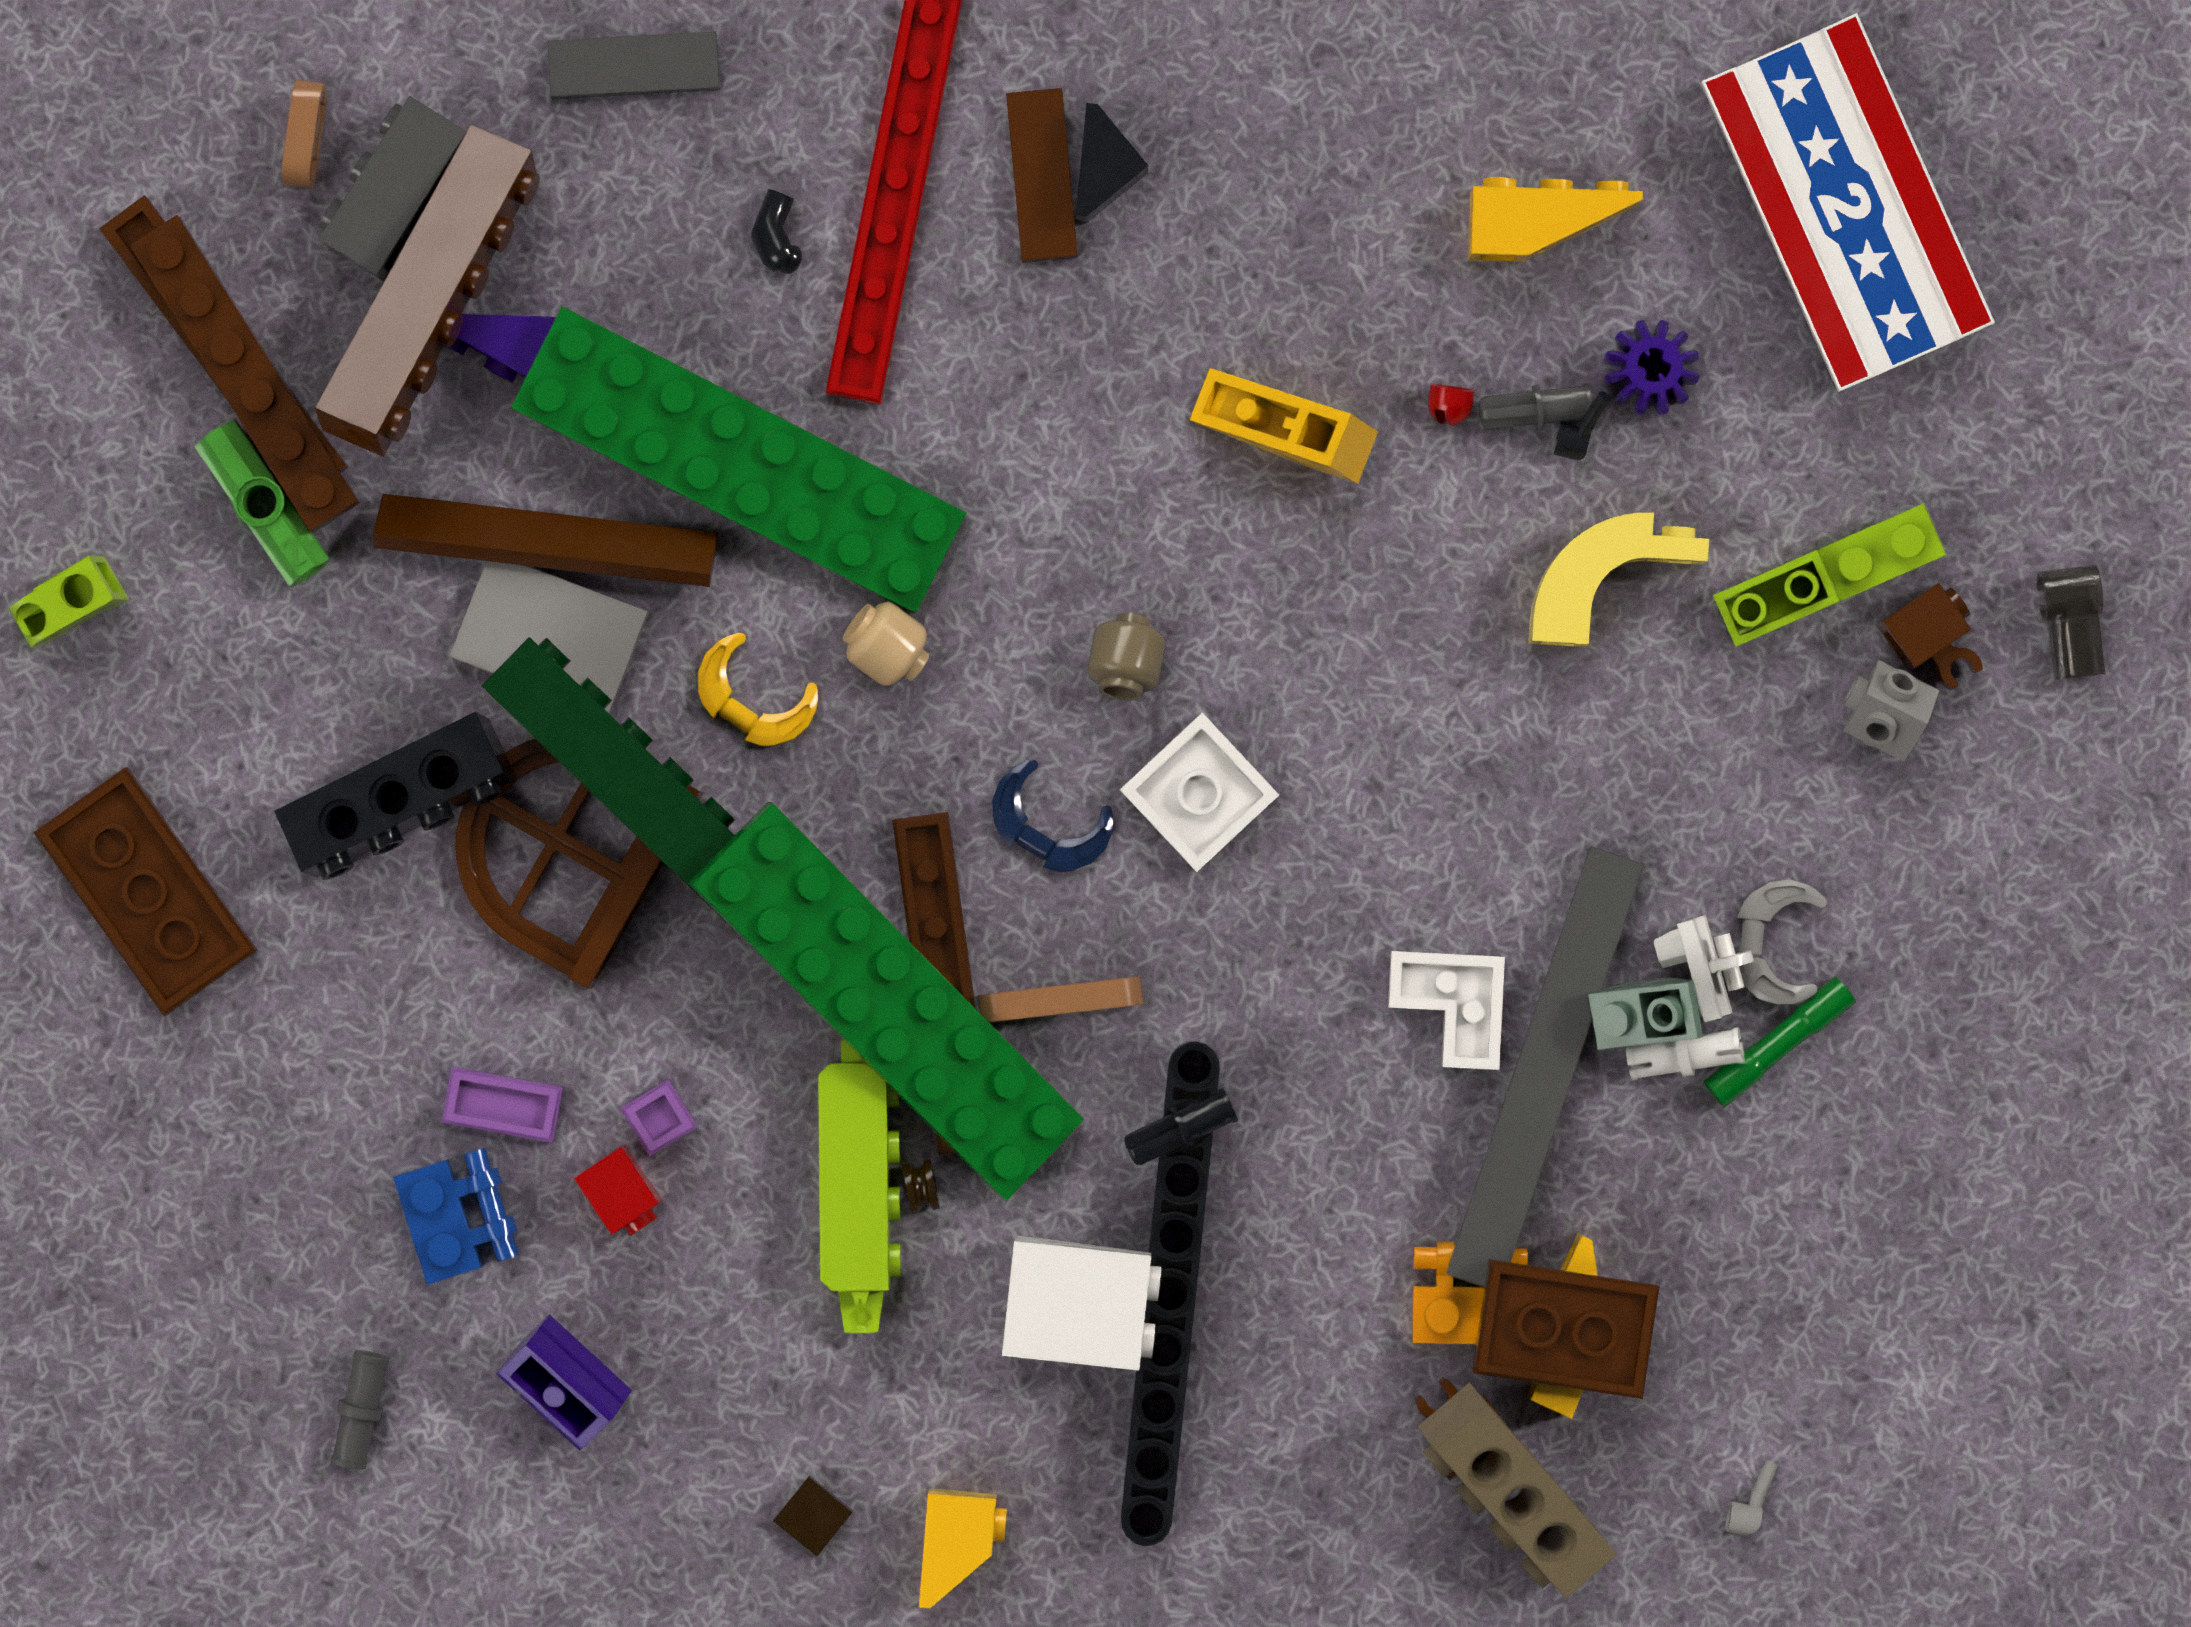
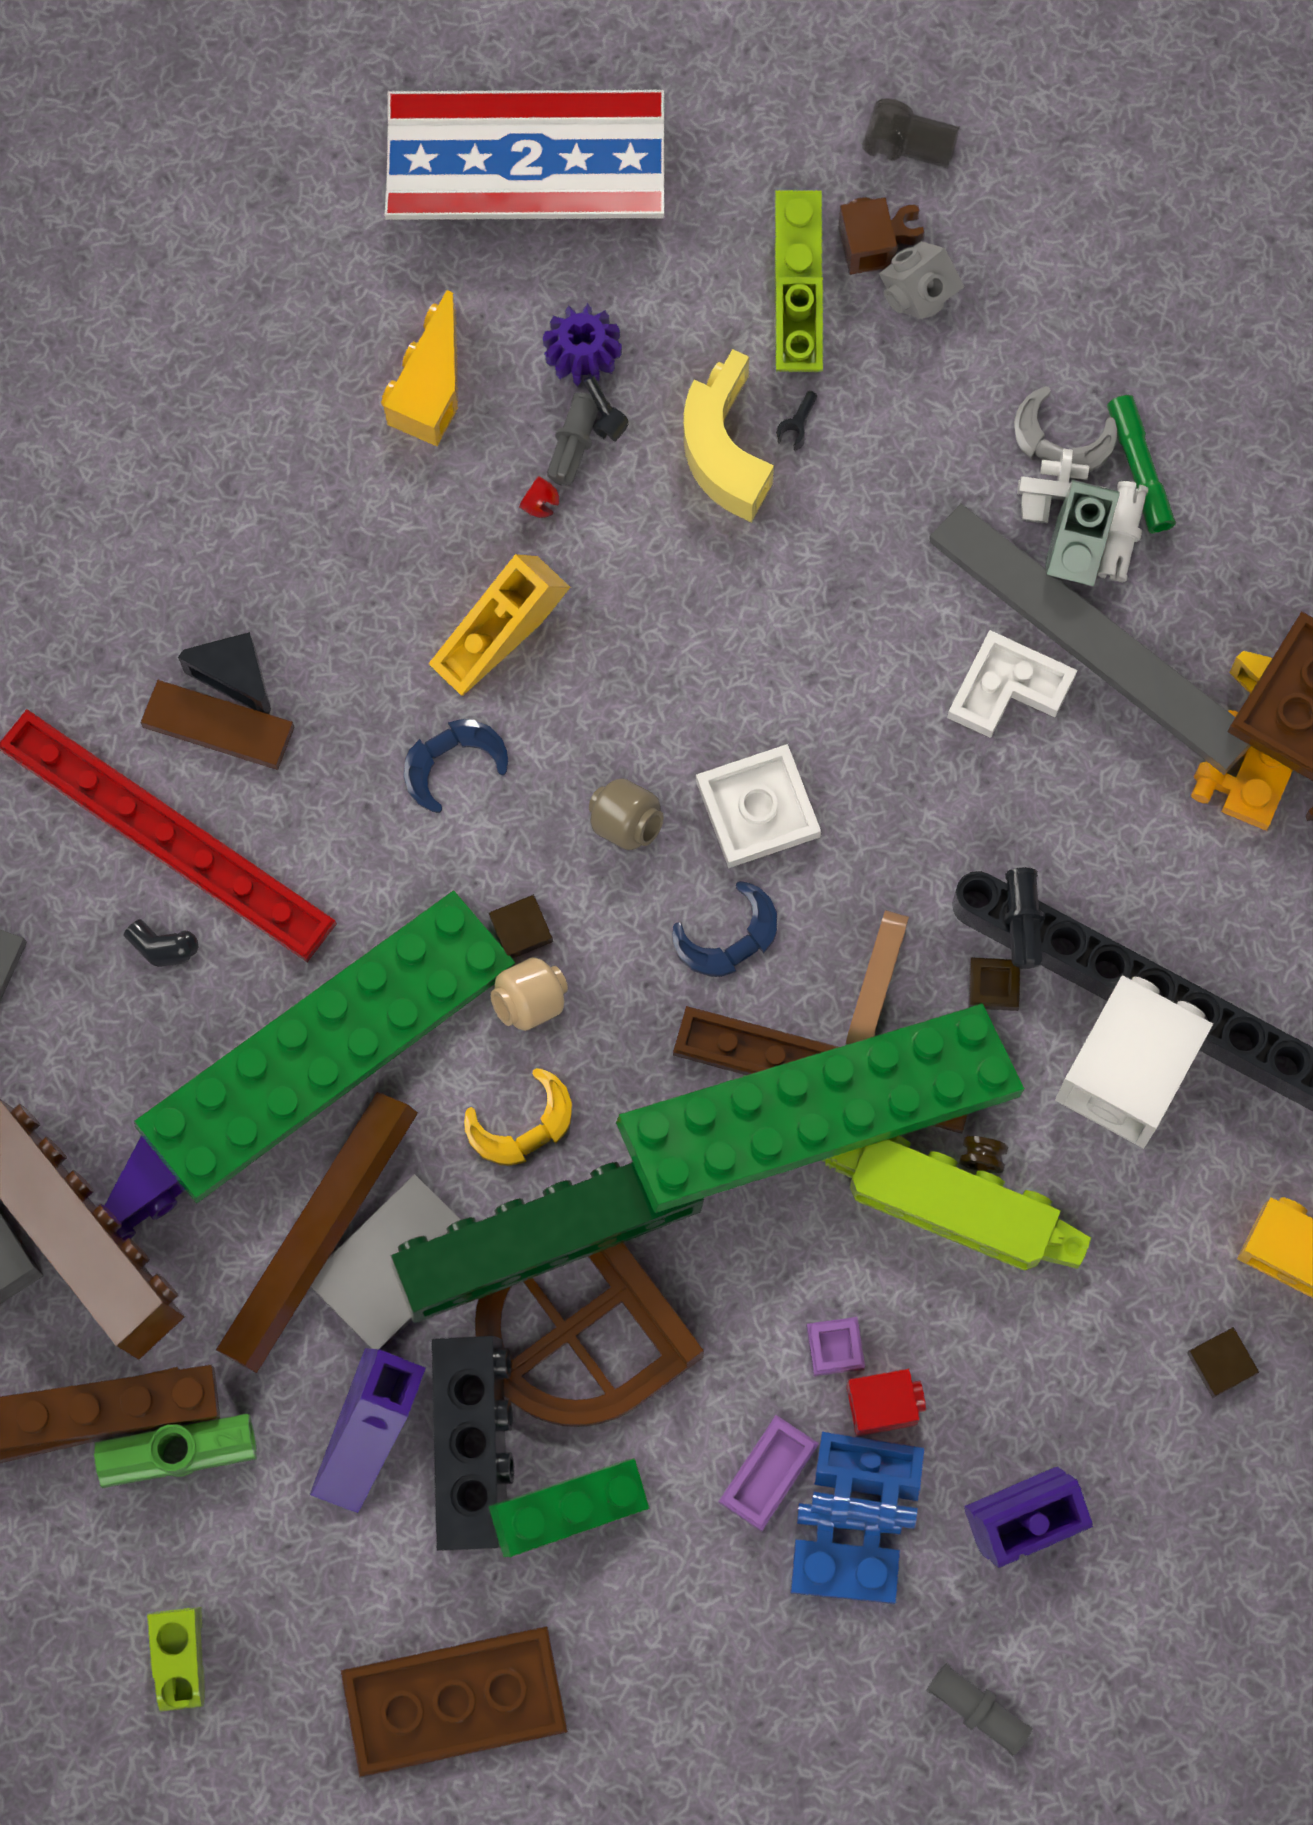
camera: 65 degrees left, 15 degrees down
none -> dark purple slope [309,1348,426,1513]
none -> dark blue piece [403,719,508,813]
none -> dark brown tile [489,894,553,959]
none -> green plate [489,1458,650,1557]
none -> black hand [776,391,817,450]
none -> blue plate [810,1432,924,1531]
none -> dark brown tile [968,957,1020,1011]

